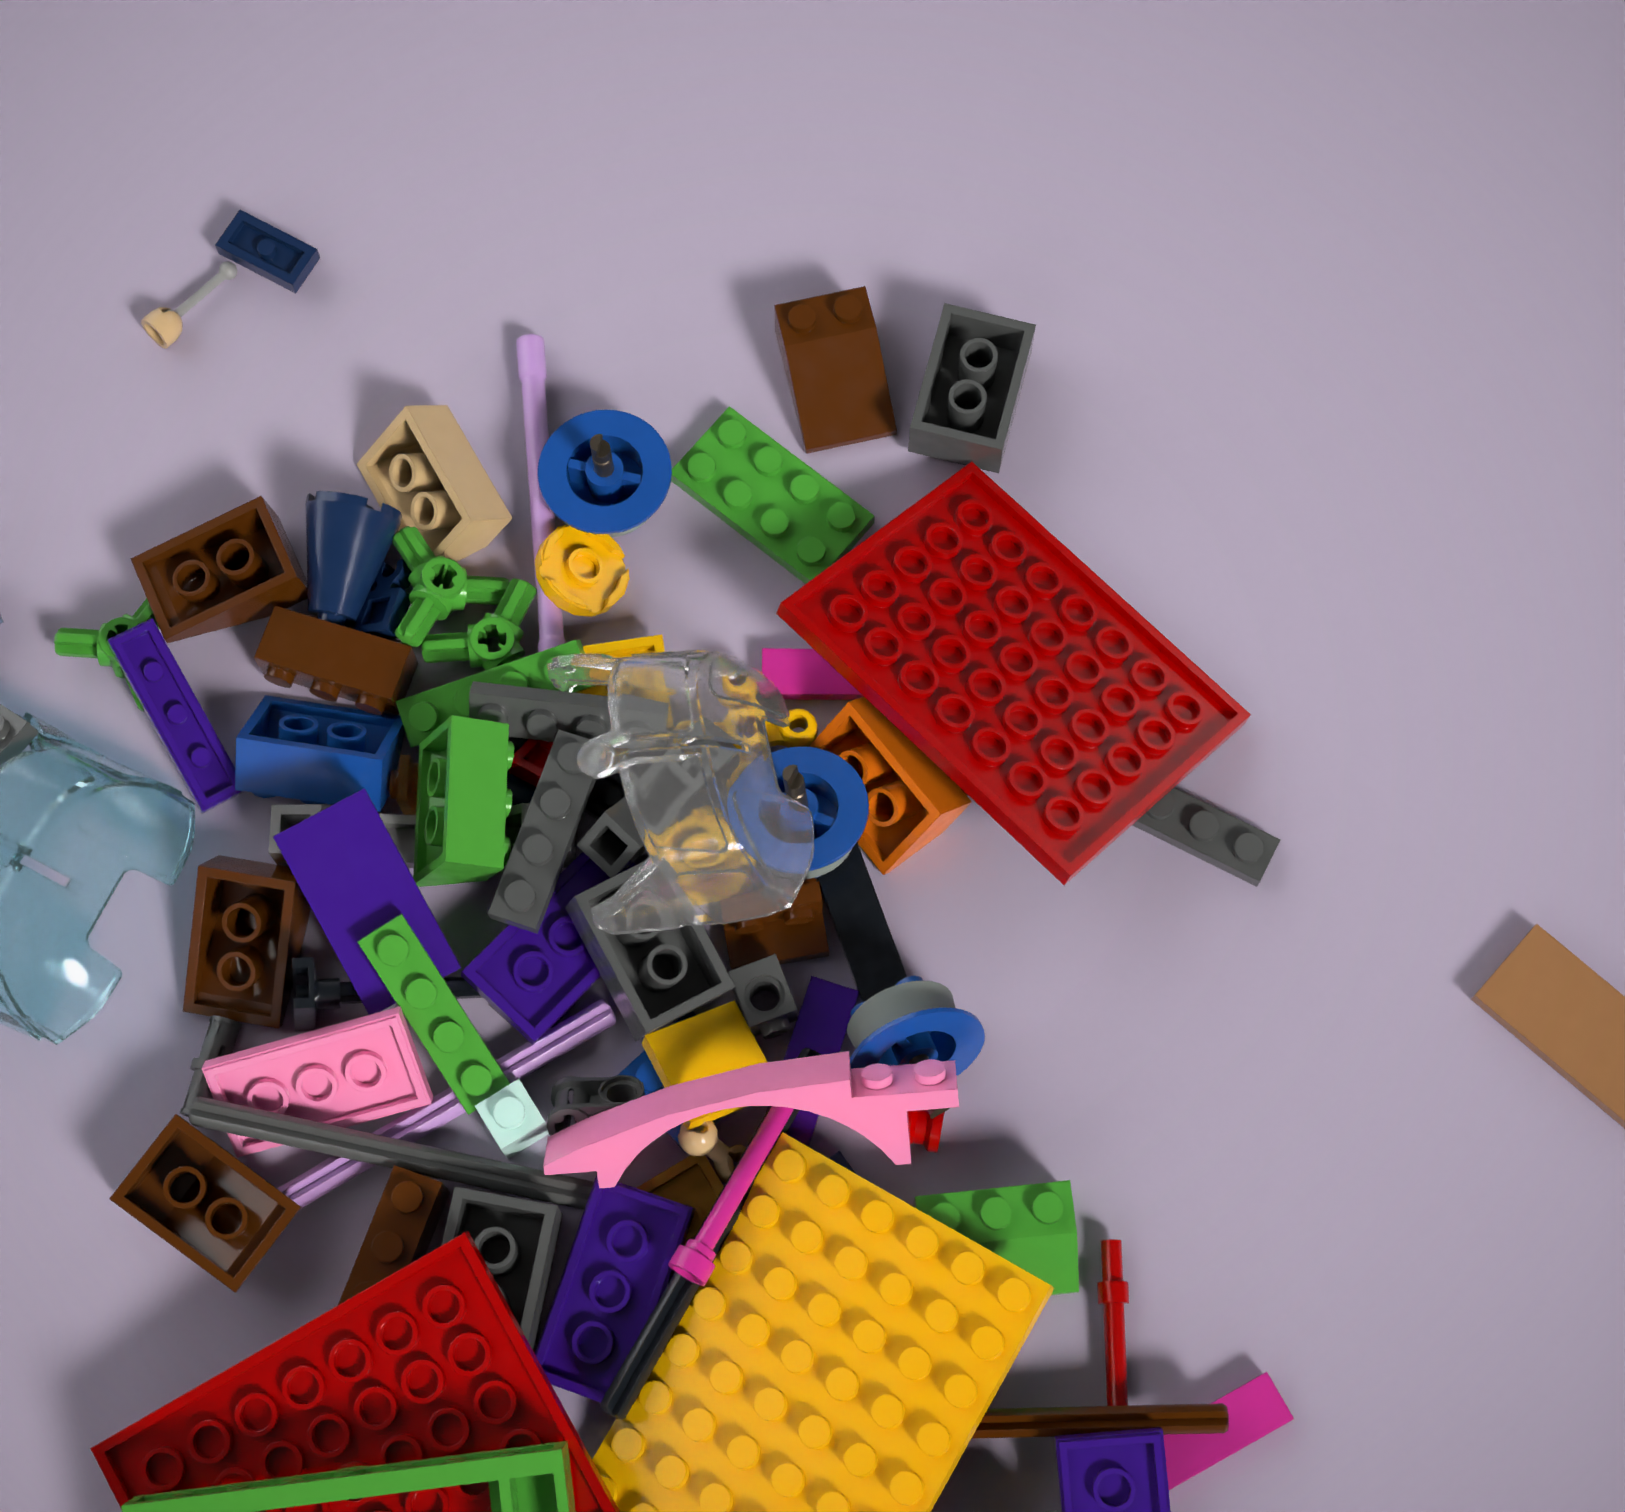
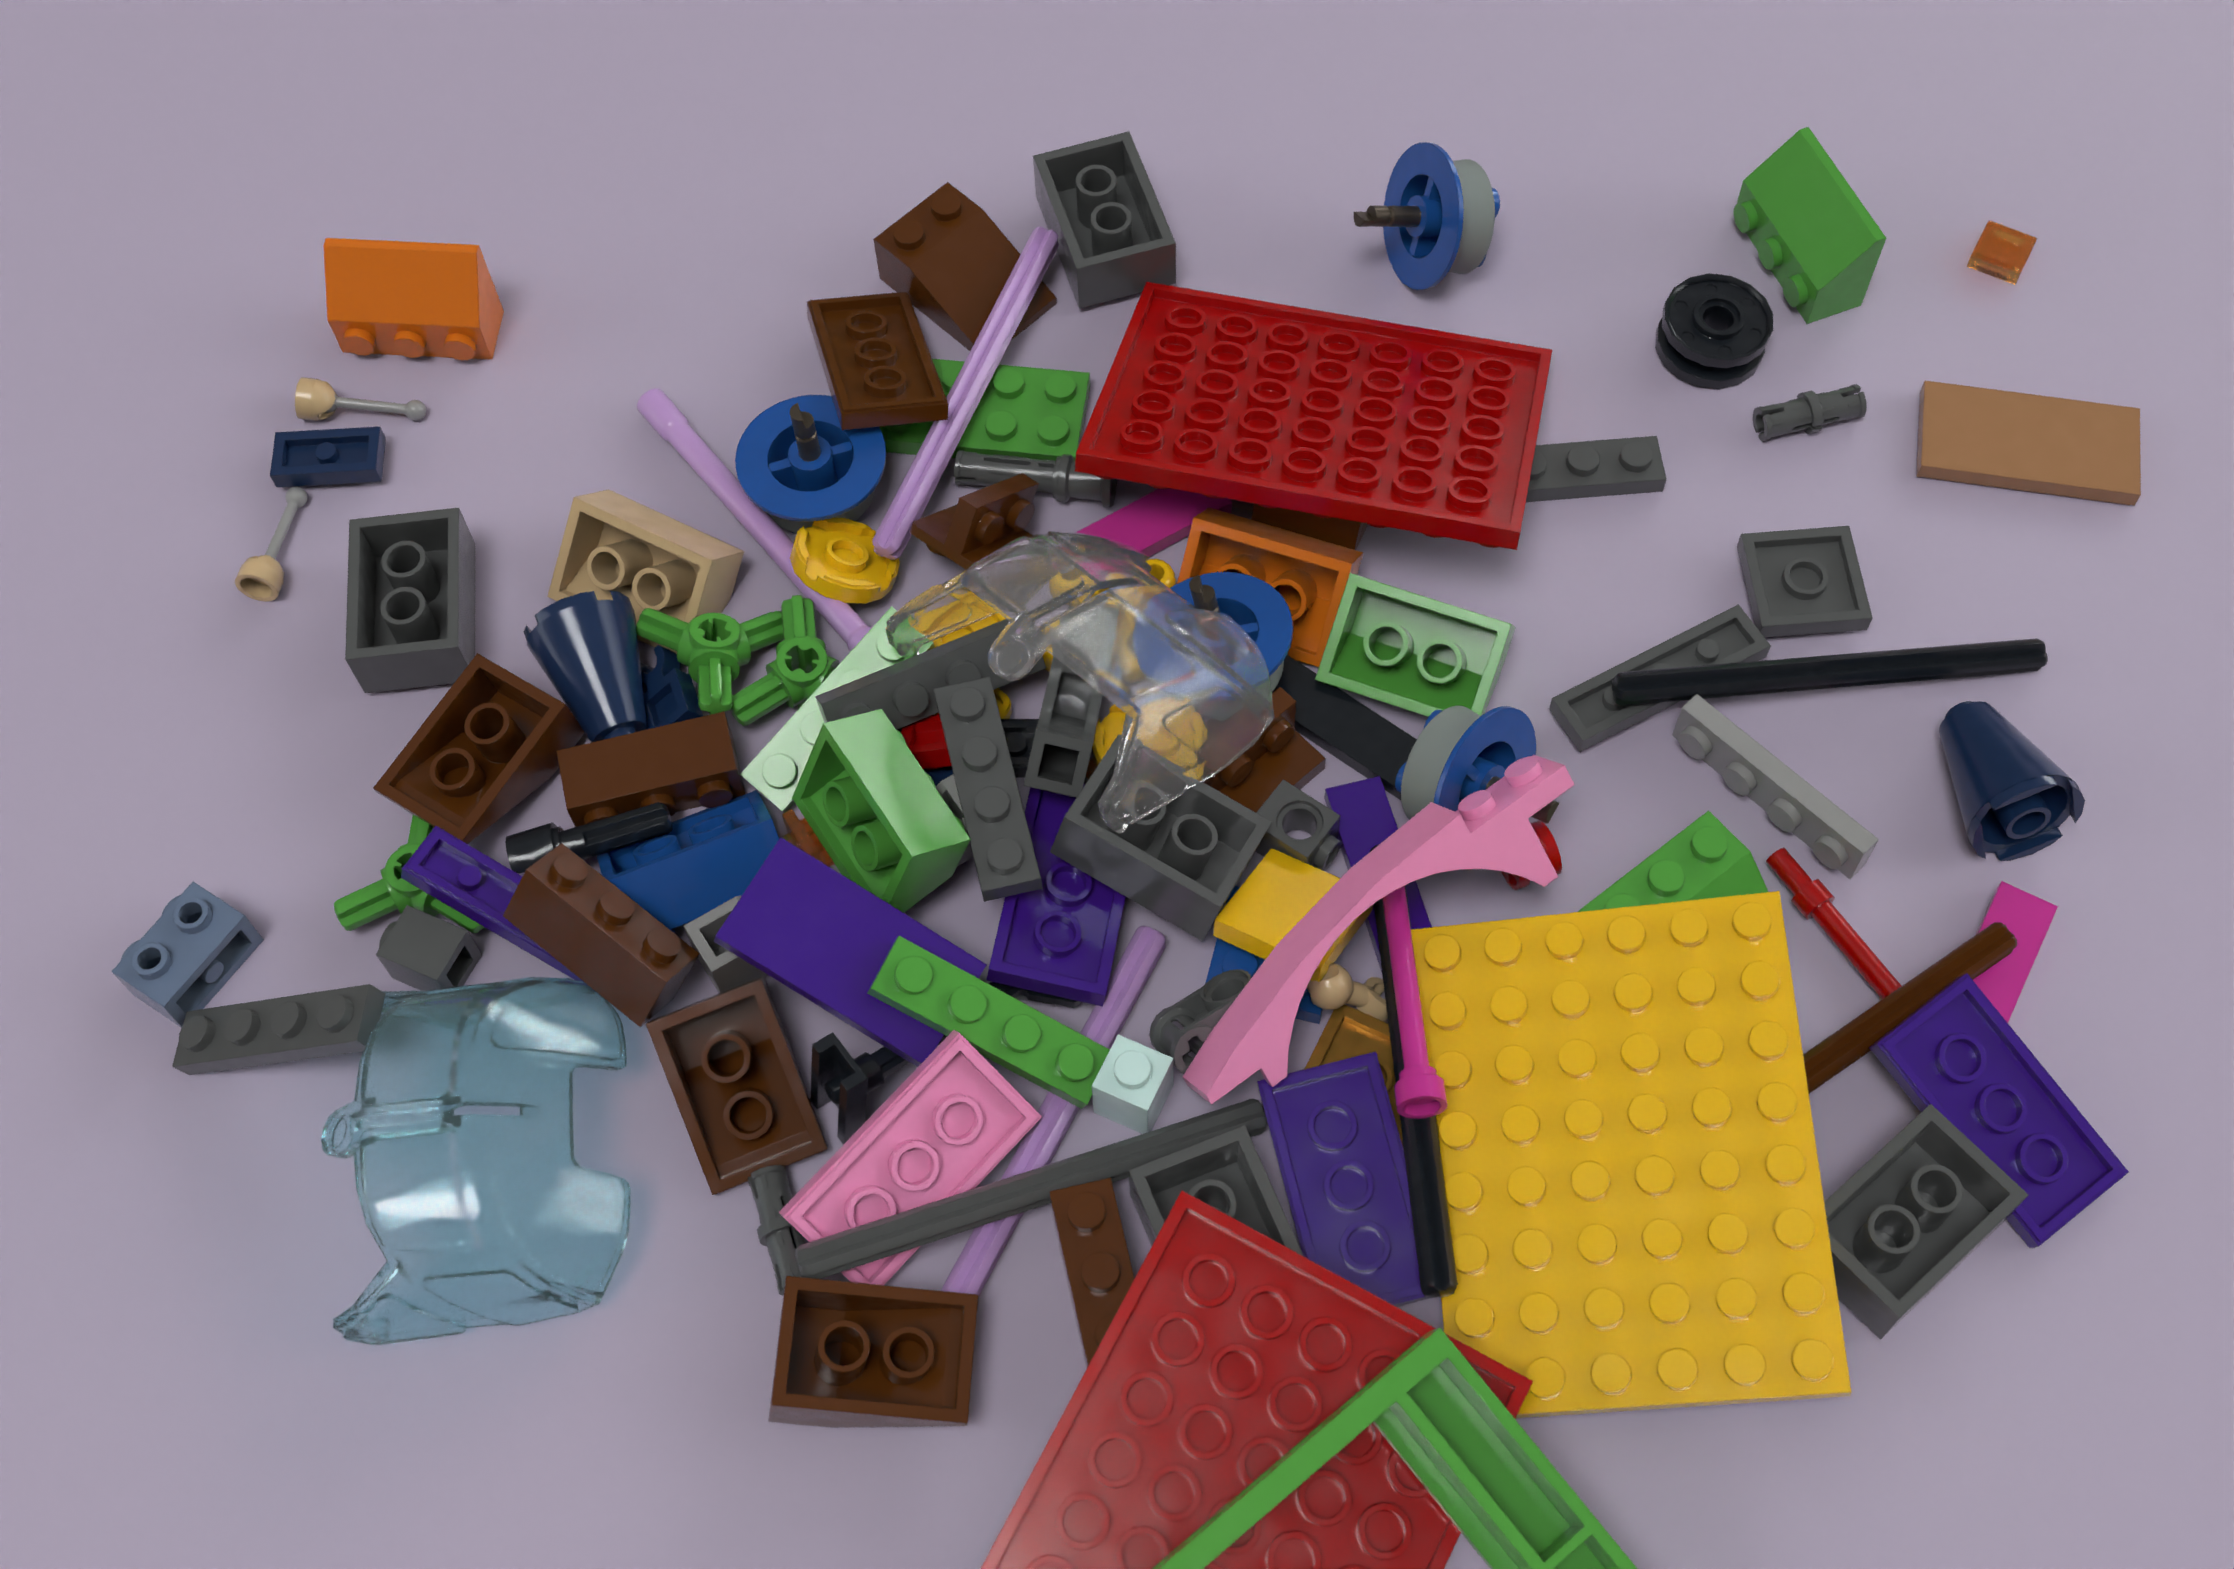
camera: 30 degrees left, 10 degrees down
none -> hinge [295,377,426,421]
none -> orange slope [323,238,504,360]
none -> dark grey brick [345,507,475,693]
none -> dark grey brick [376,905,482,1004]
none -> reddish brown brick [503,843,699,1028]
none -> black piece [505,802,673,874]
none -> reddish brown tile [807,292,948,430]
none -> lavender axle [872,226,1059,560]
none -> reddish brown bracket [910,473,1055,586]
none -> dark grey pin [954,450,1118,507]
none -> bright green slope [1315,573,1516,717]
none -> blue piece [1354,142,1500,290]
none -> dark grey plate [1549,604,1771,752]
none -> black axle [1612,638,2048,706]
none -> black wheel [1655,273,1773,389]
none -> light grey plate [1672,694,1879,879]
none -> bright green slope [1733,127,1886,324]
none -> dark grey plate [1737,526,1873,637]
none -> dark grey pin [1753,384,1867,441]
none -> dark blue cone [1939,701,2085,861]

